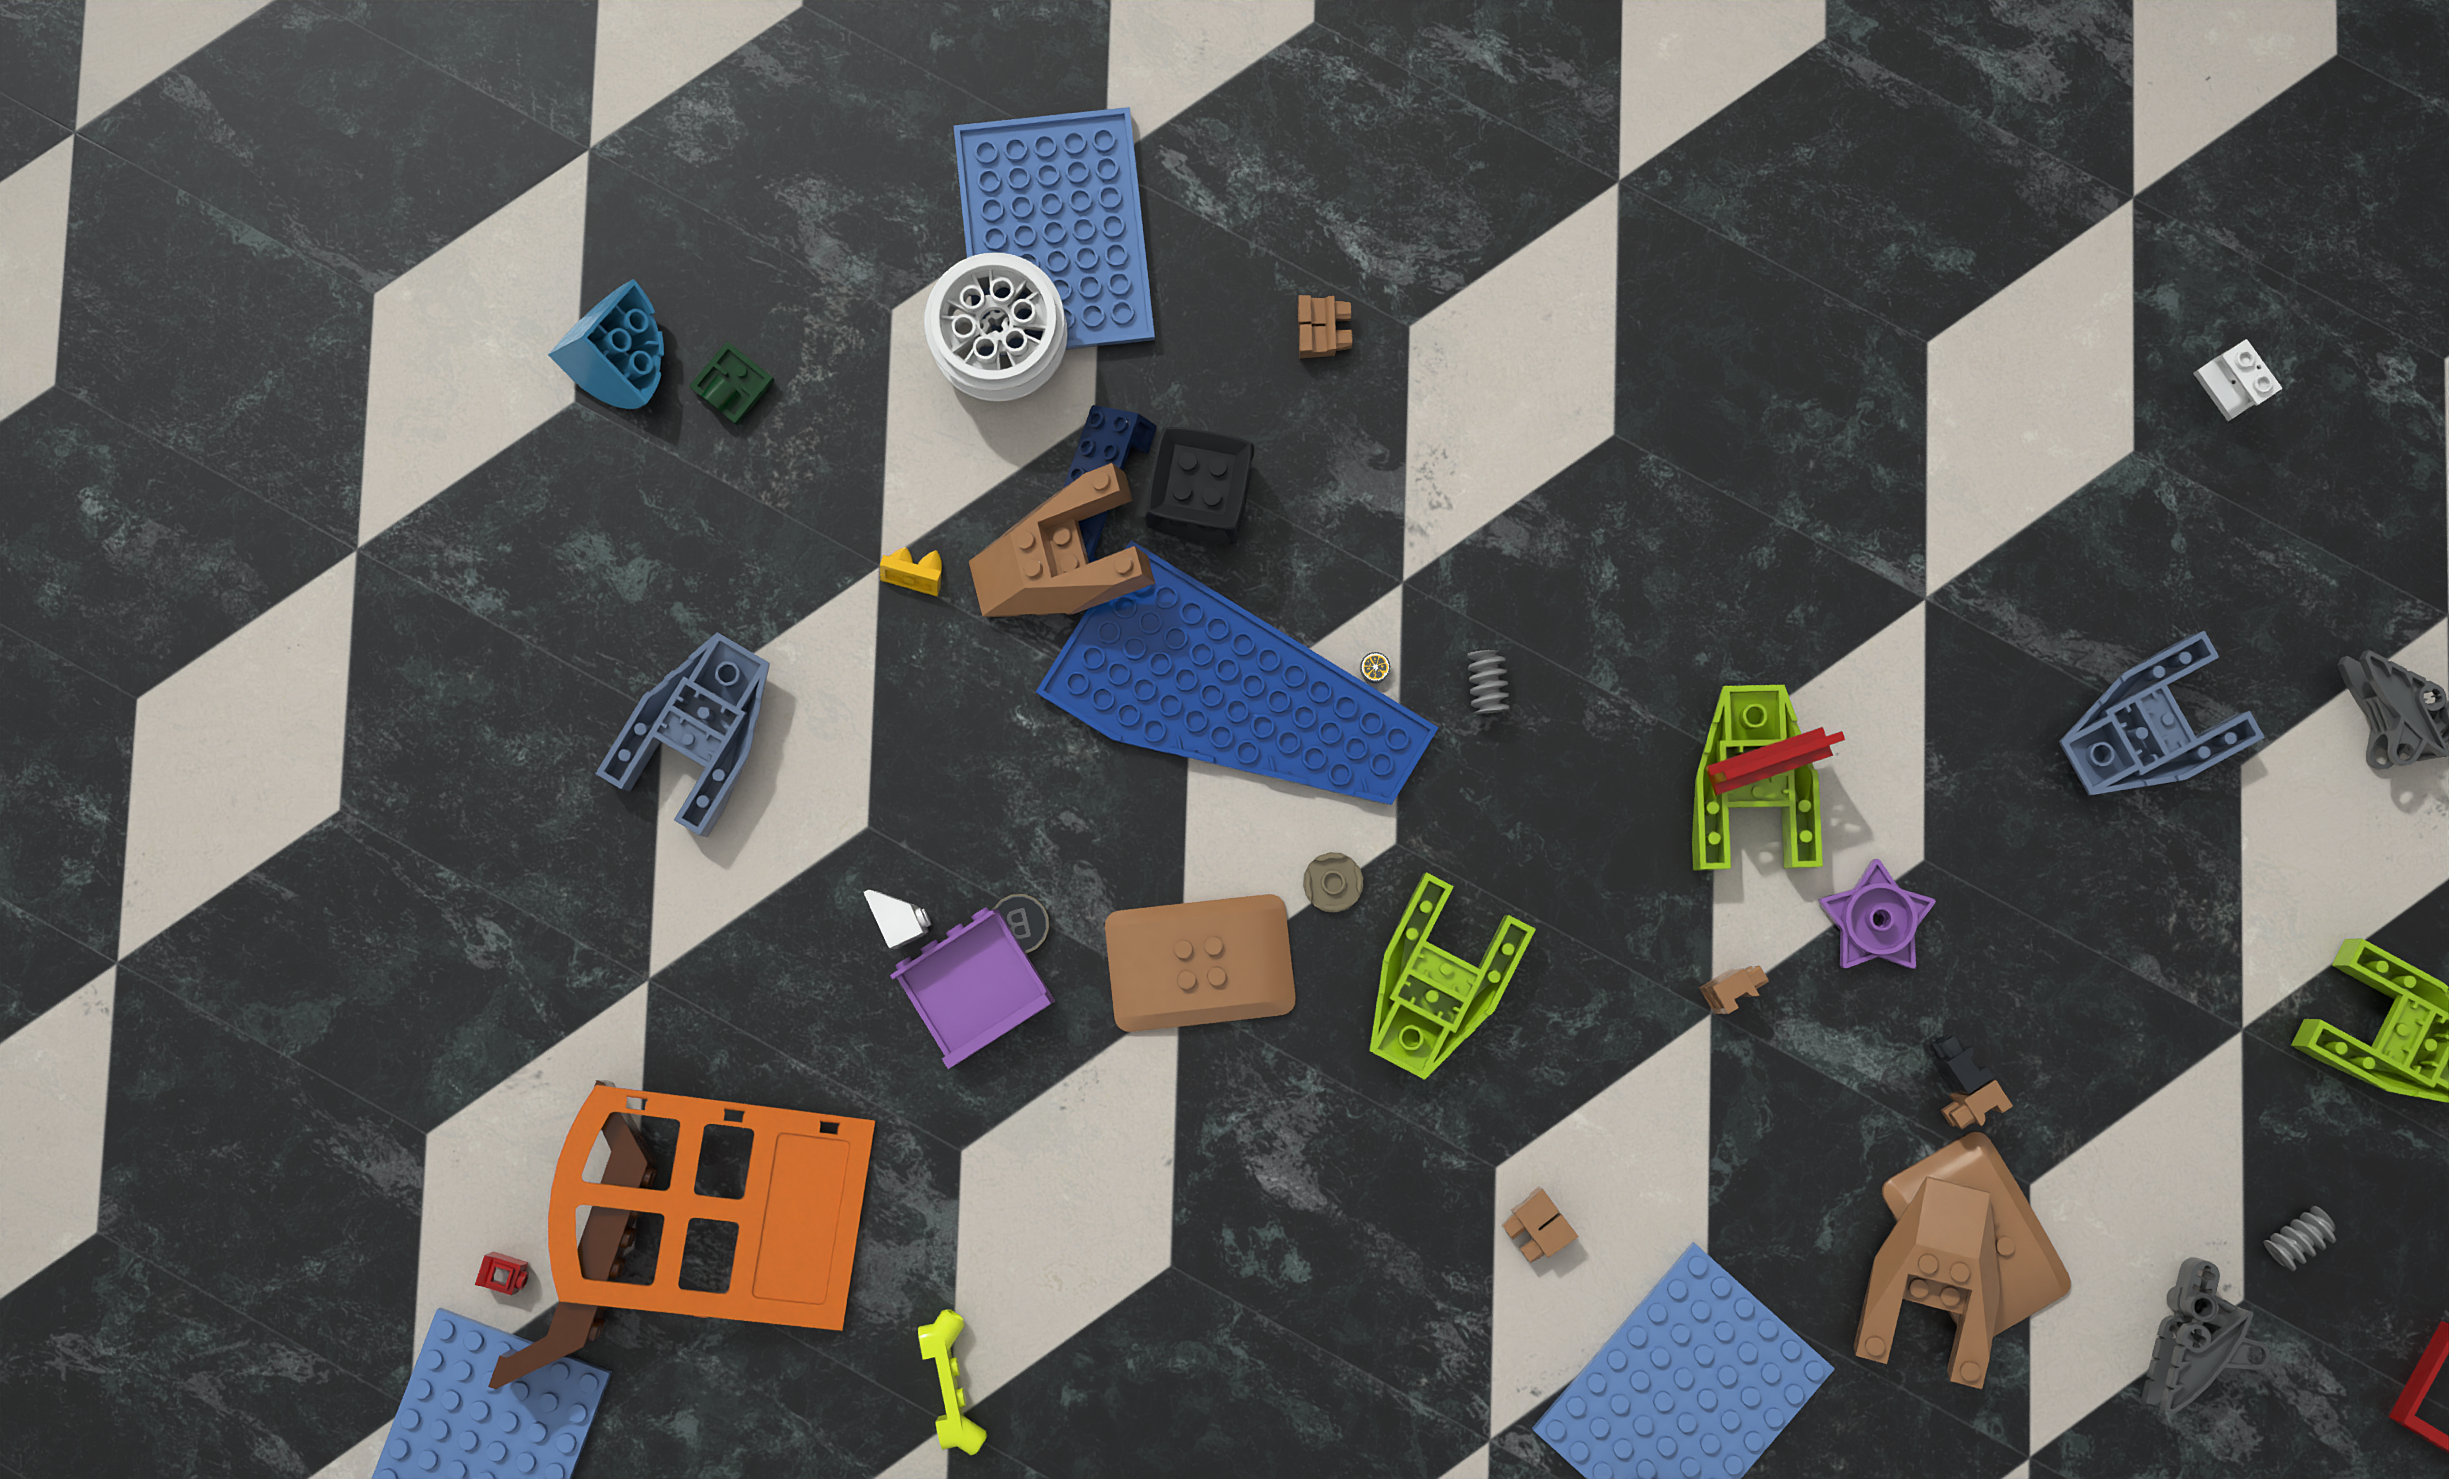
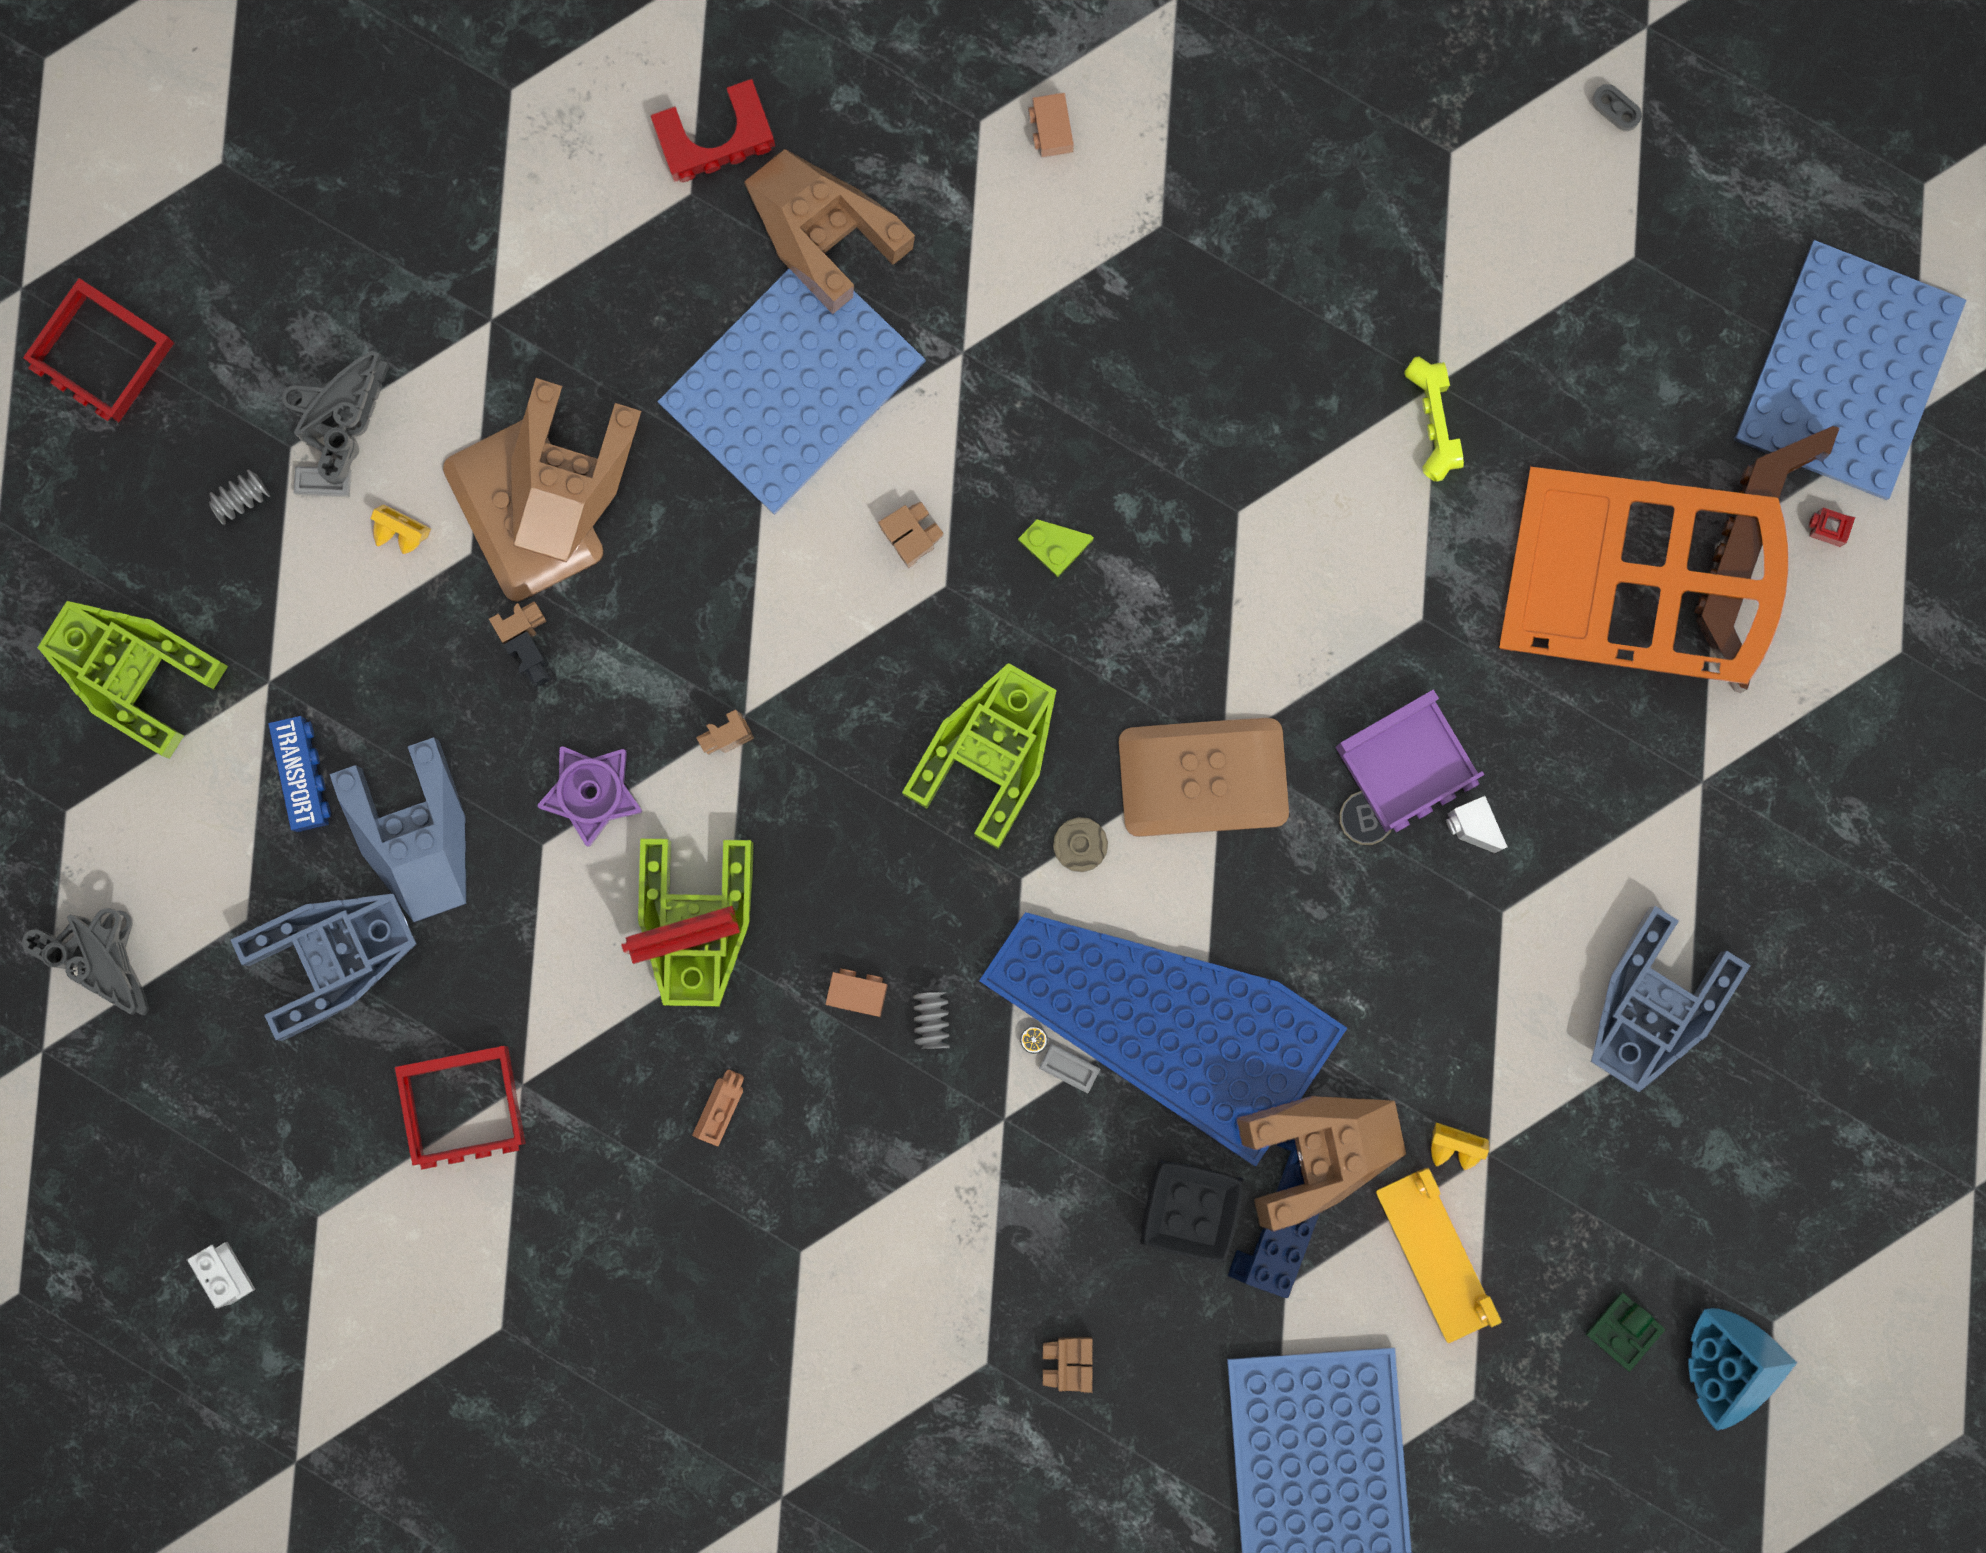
camera: 170 degrees left, 0 degrees up
white wheel [924,252,1068,402] -> none
none -> blue brick [268,716,331,832]
none -> light grey tile [294,467,351,497]
none -> sand blue wedge [330,737,467,922]
none -> yellow tile [370,504,431,554]
none -> red window [395,1046,526,1170]
none -> nougat hinge [692,1070,744,1146]
none -> nougat brick [826,968,888,1017]
none -> lime wing [1018,519,1094,577]
none -> light grey tile [1039,1044,1100,1093]
none -> yellow bracket [1376,1168,1502,1343]

